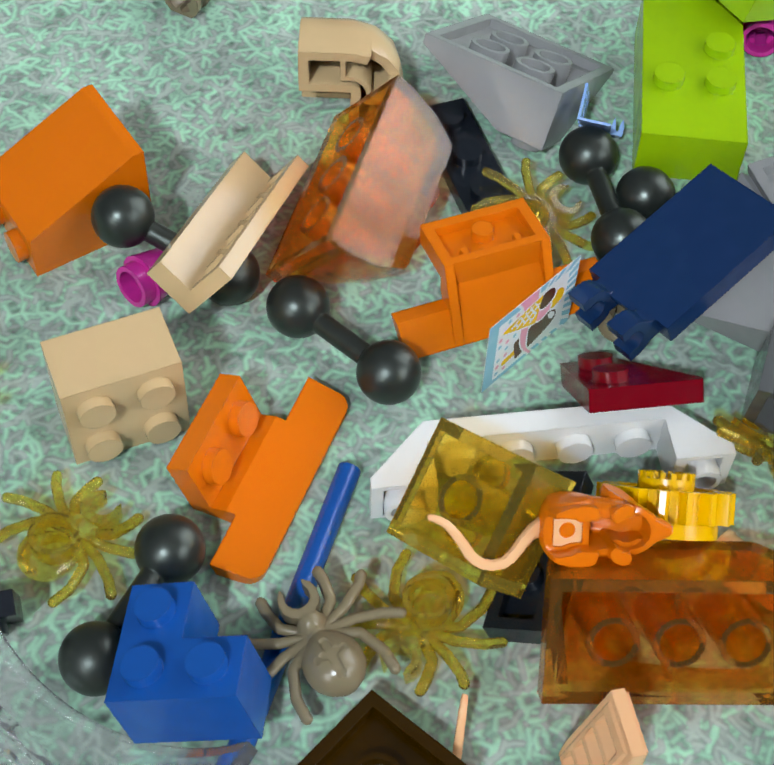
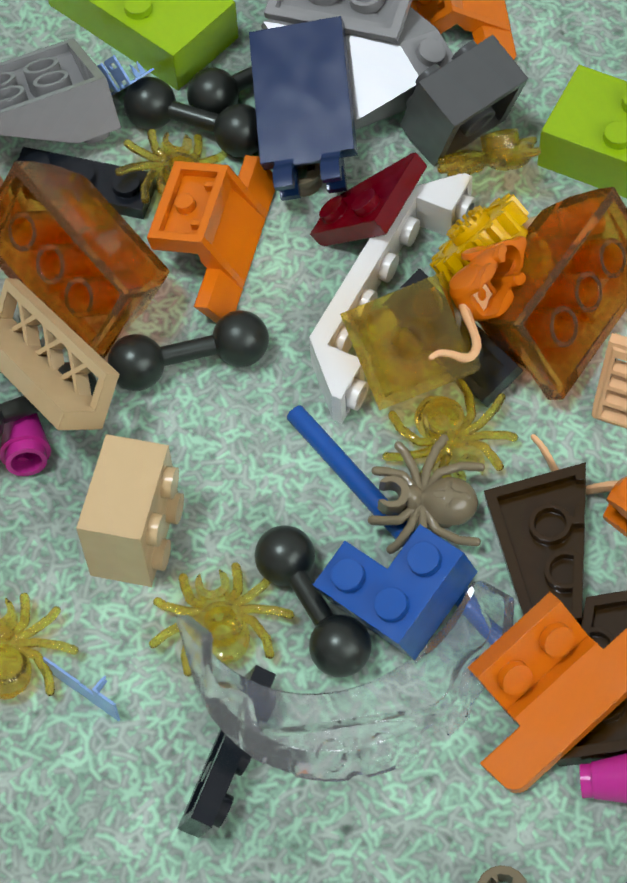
camera: 50 degrees left, 5 degrees up
orange plate [166,374,348,584] -> none
sticker [481,255,581,393] -> none

